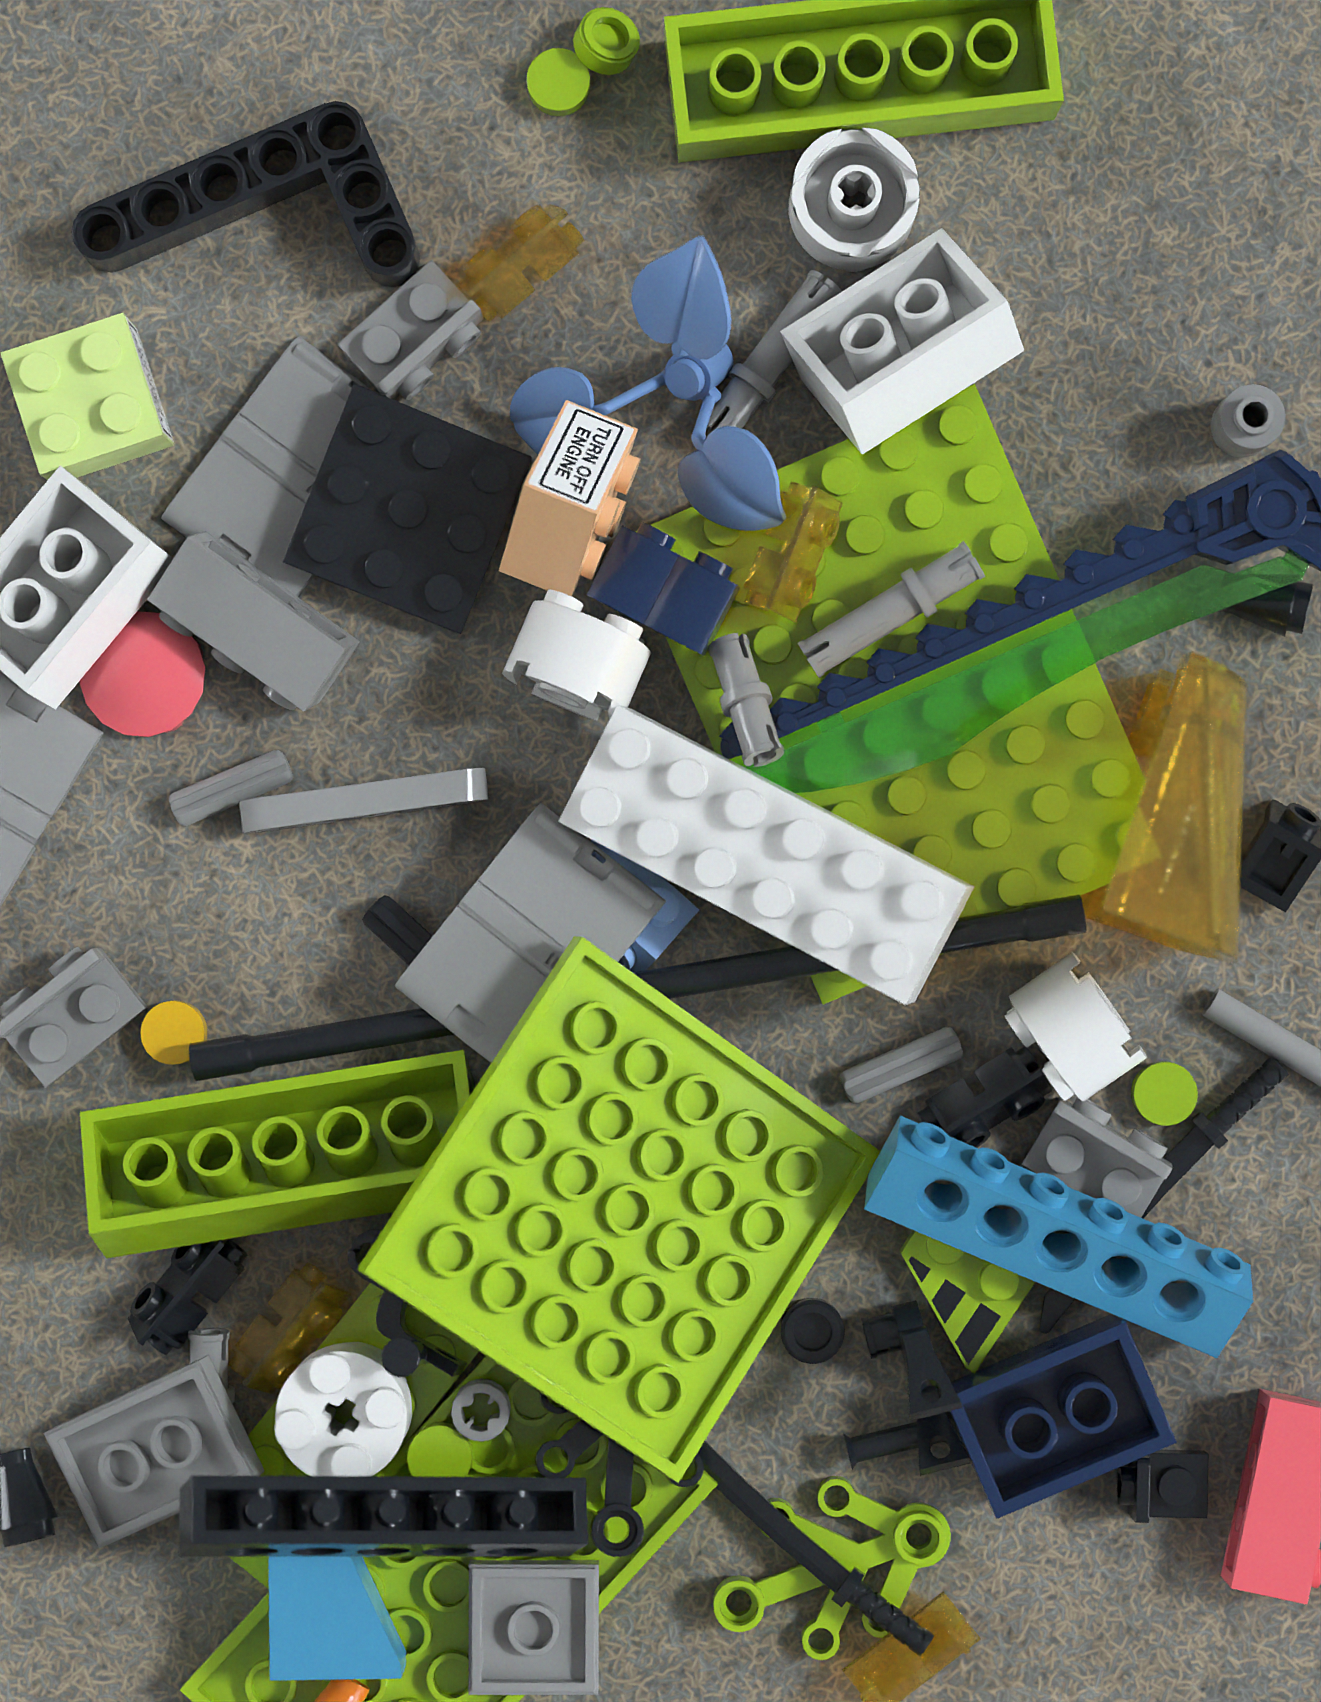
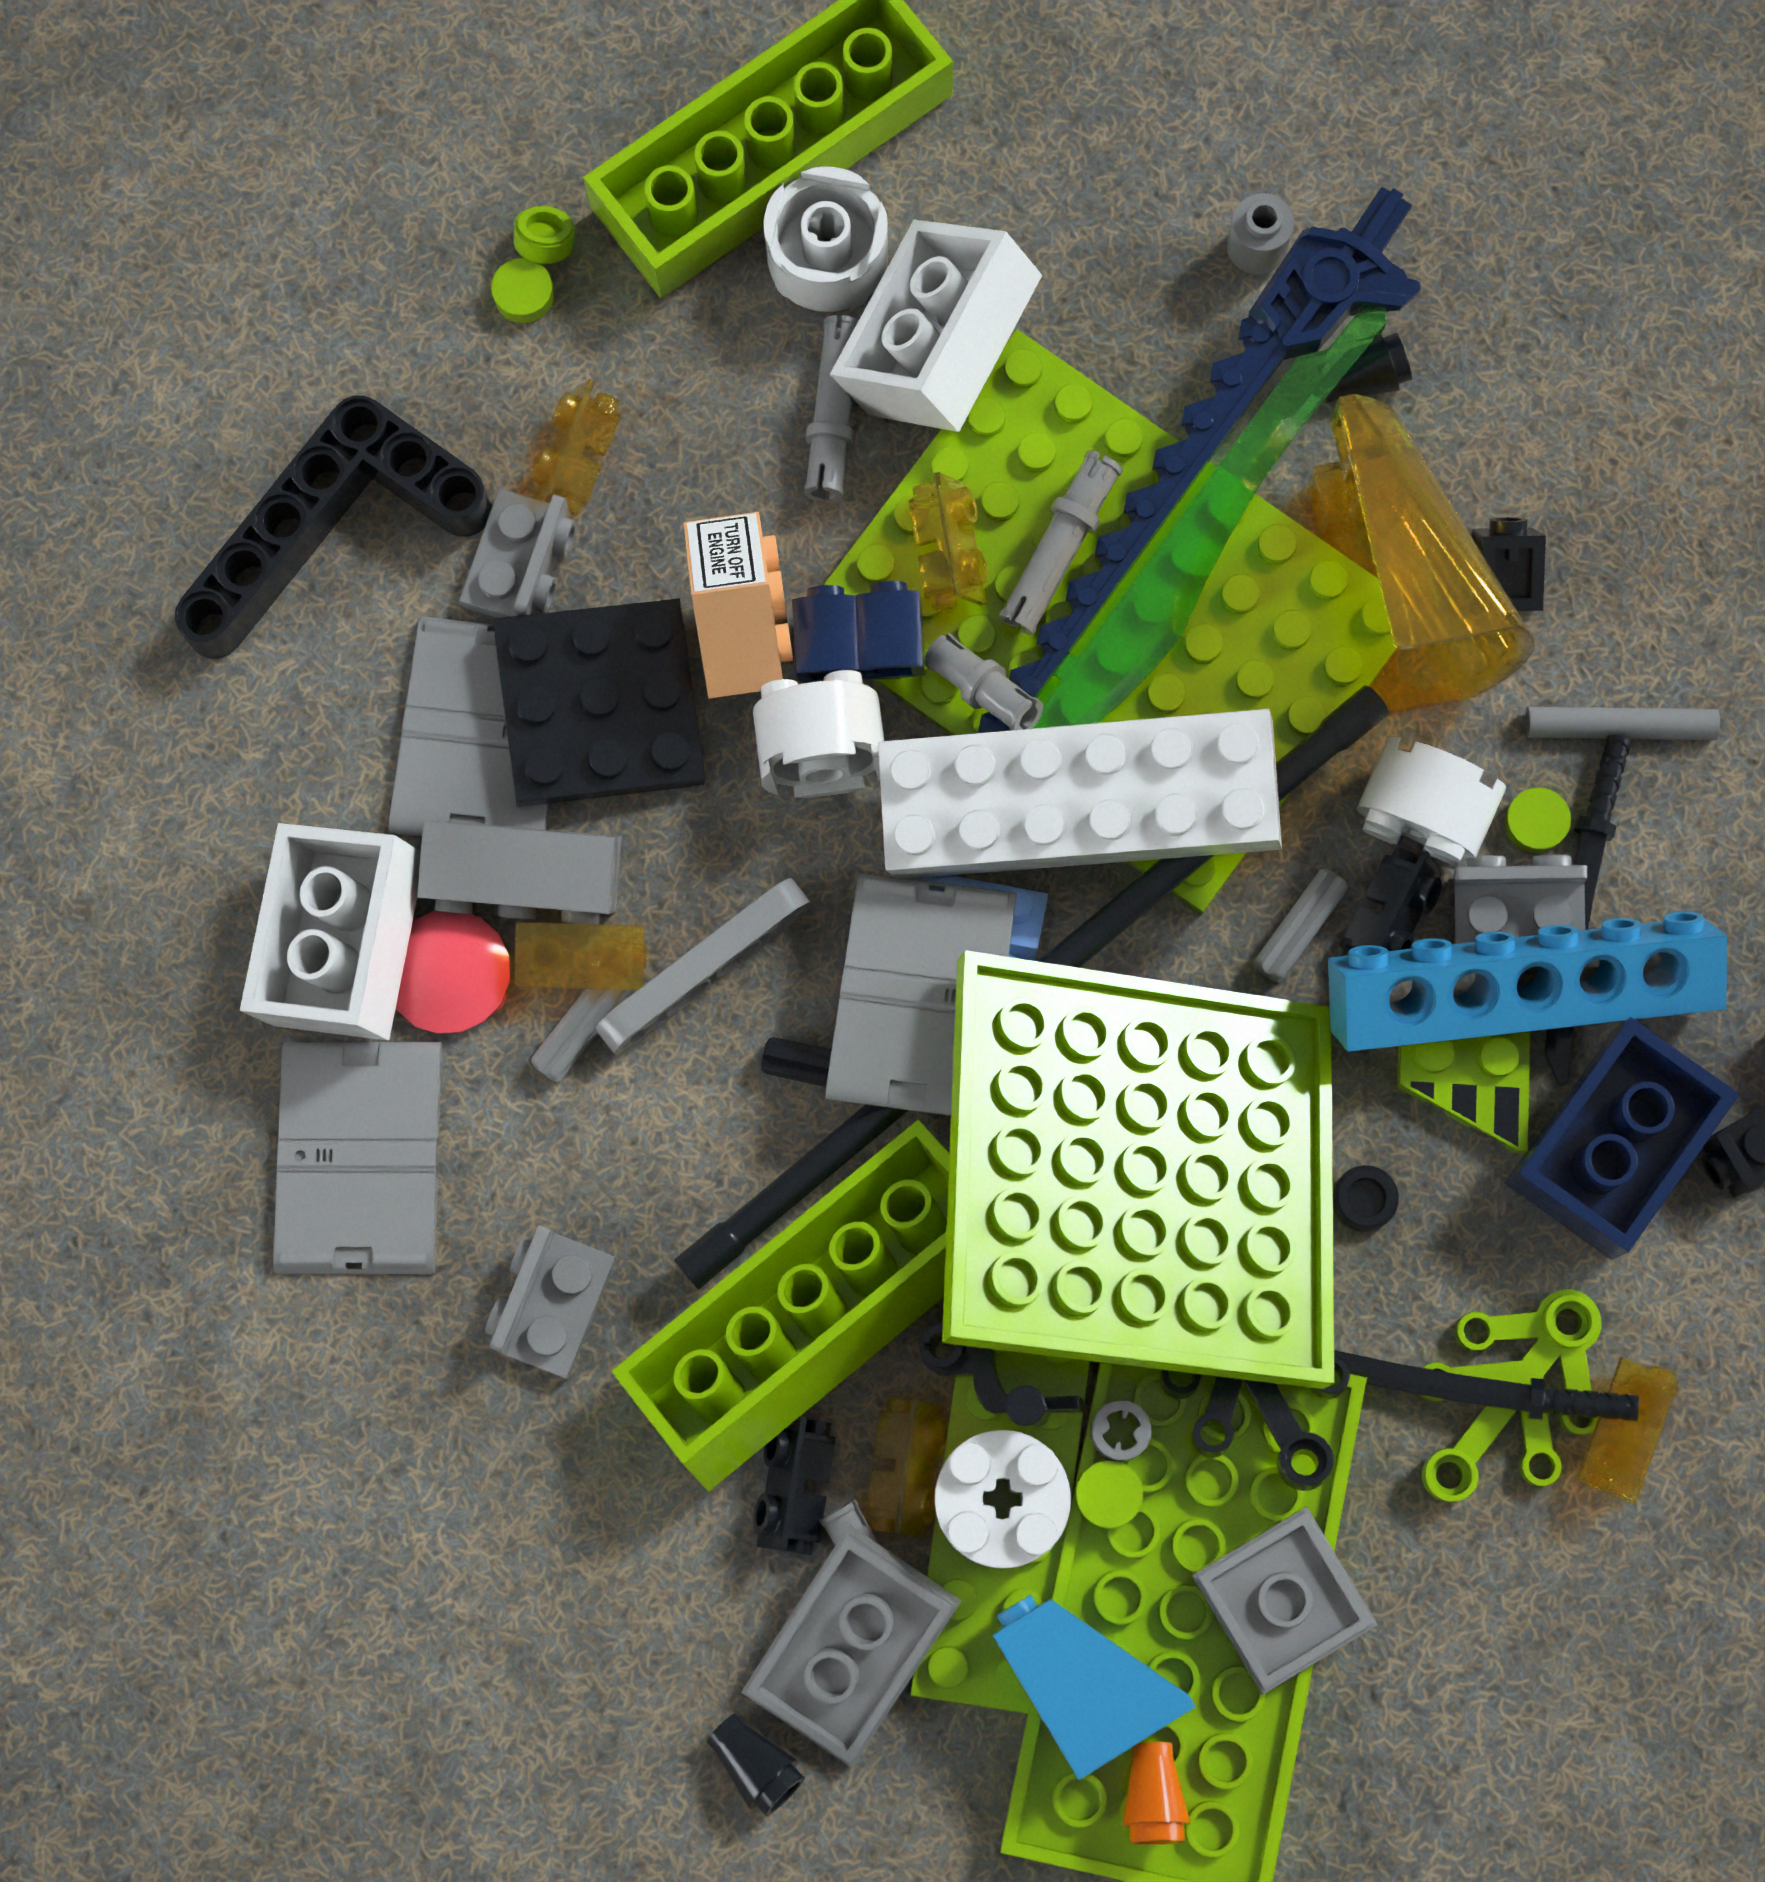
camera: 30 degrees left, 10 degrees down
yellowish green brick [1,313,174,480] -> none
yellow tile [141,1000,207,1065] -> none
black brick [179,1475,588,1557] -> none
medium blue plant [510,236,787,531] -> none
black piece [843,1300,971,1476] -> none
none -> clear yellow hinge [515,922,647,990]

